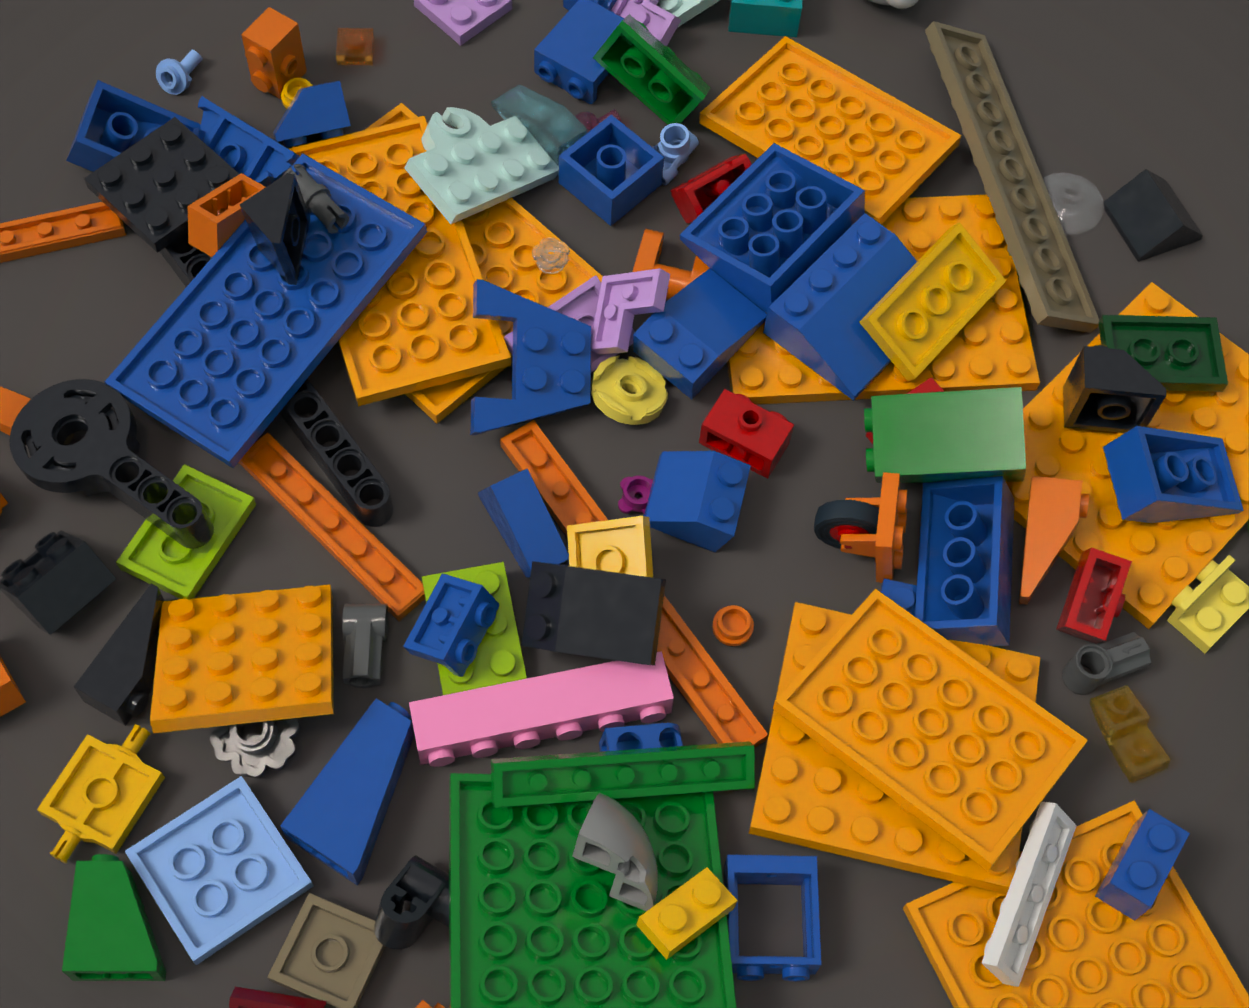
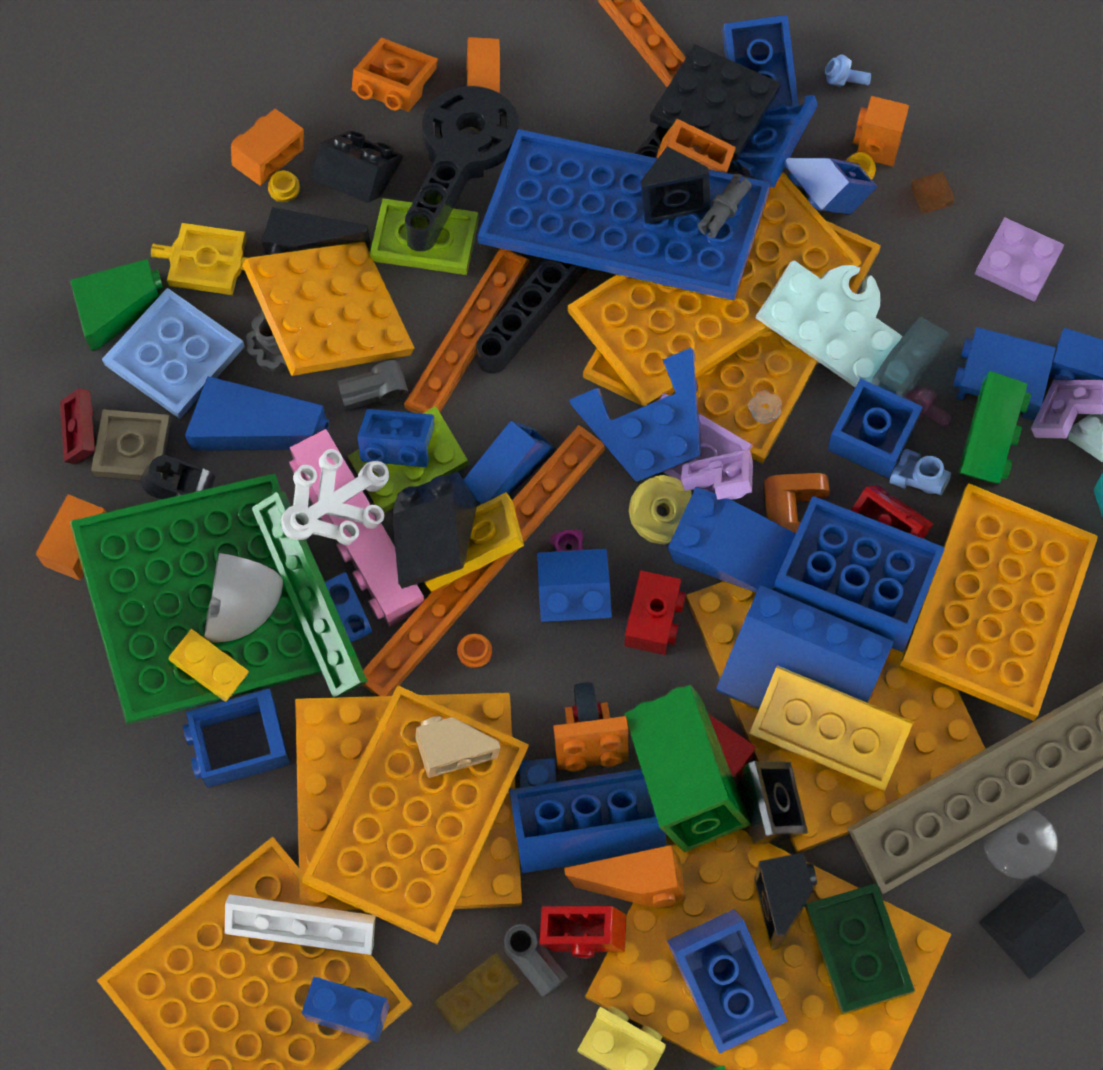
camera: 80 degrees right, 5 degrees up
none -> yellow plate [268,170,300,202]
none -> white plant [281,449,389,545]
none -> tan slope [415,716,501,778]
none -> black slope [736,761,808,845]

